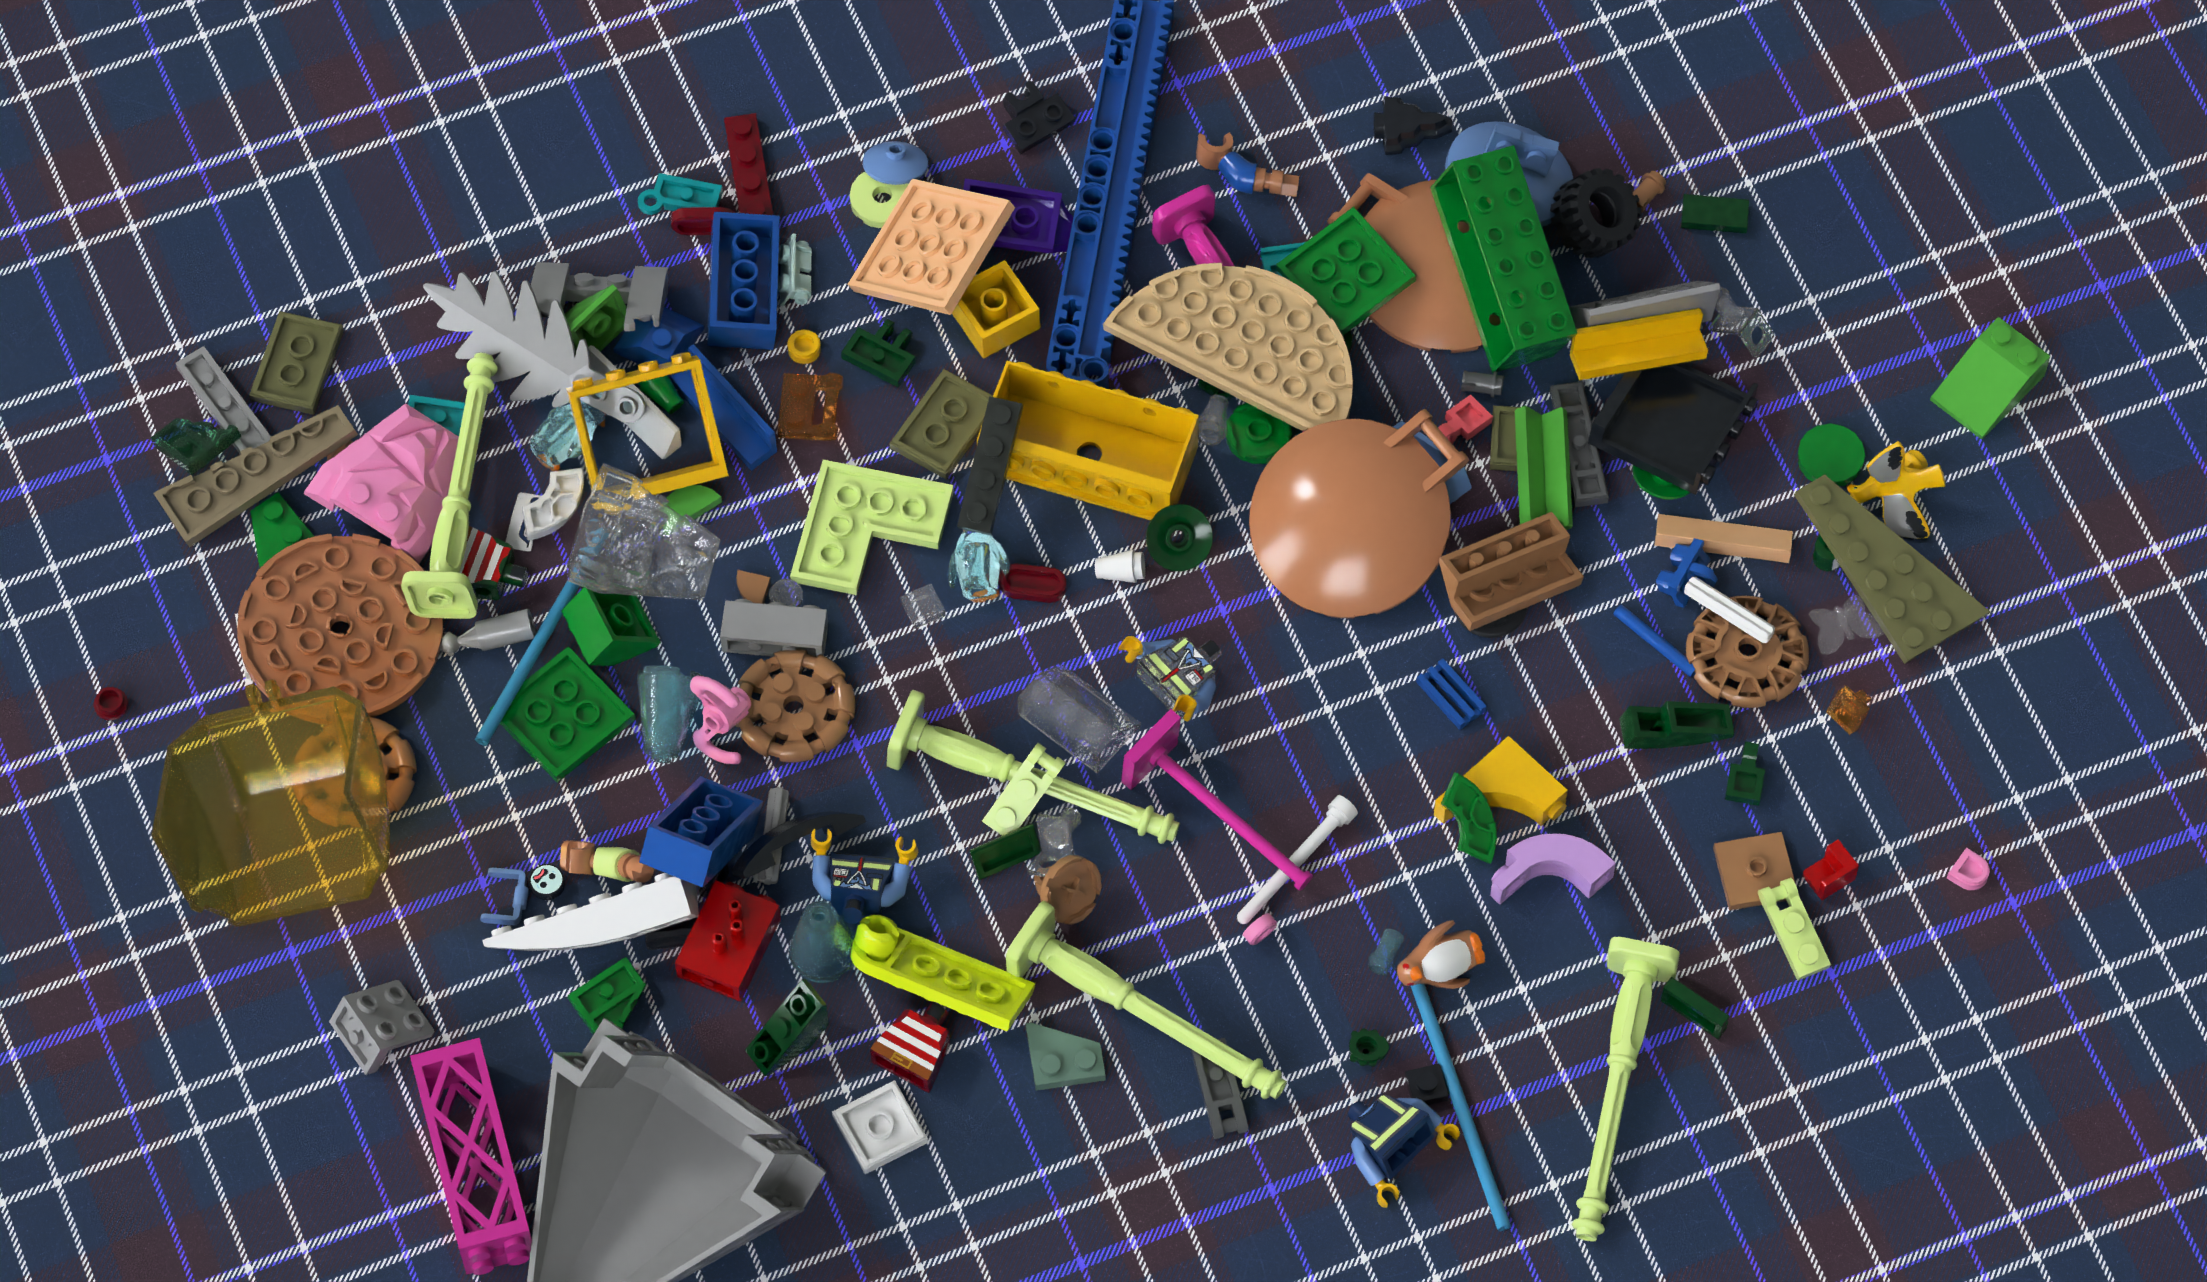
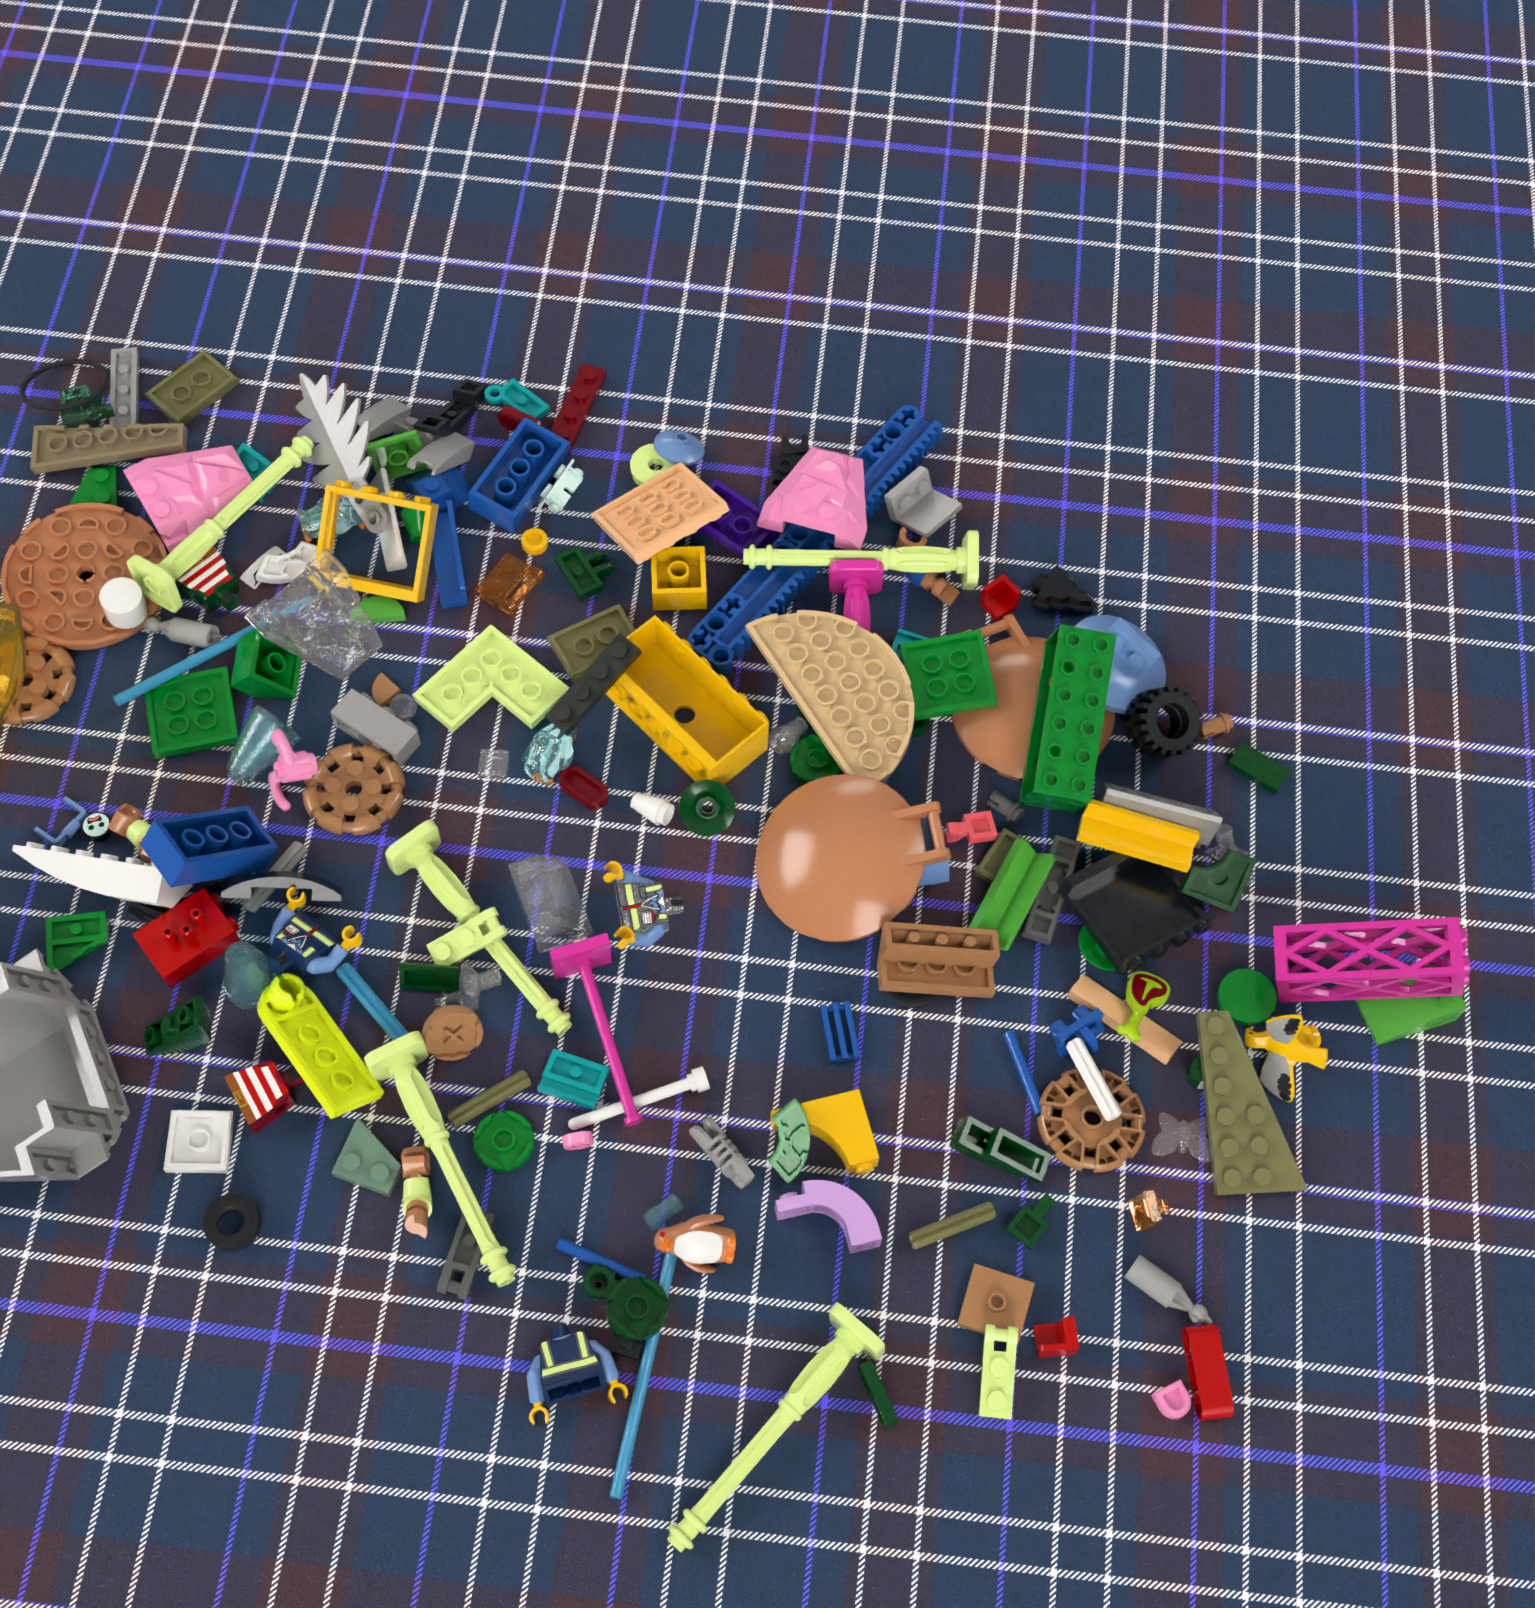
camera: 25 degrees right, 0 degrees up
none -> black piece [19,359,110,411]
none -> white piece [99,577,148,629]
none -> black tyre [203,1193,261,1251]
none -> dark azure axle [336,962,408,1041]
none -> nougat piece [401,1146,432,1239]
none -> black slope [413,379,488,436]
none -> olive axle [447,1070,531,1128]
none -> green tile [473,1111,535,1172]
none -> teal plate [537,1049,610,1110]
none -> blue bar [556,1237,646,1279]
none -> dark green tile [605,1276,669,1341]
none -> light grey hinge [689,1116,755,1189]
none -> yellowish green piece [743,530,979,590]
none -> bright pink wedge [757,446,867,550]
none -> light grey bracket [884,466,962,538]
none -> olive axle [908,1202,996,1249]
none -> red panel [980,573,1021,622]
none -> lime piece [1116,971,1170,1042]
none -> light grey wheel [1124,1255,1213,1325]
none -> dark green tile [1179,848,1257,913]
none -> red beam [1182,1324,1234,1421]
none -> dark pink piece [1273,917,1470,1003]

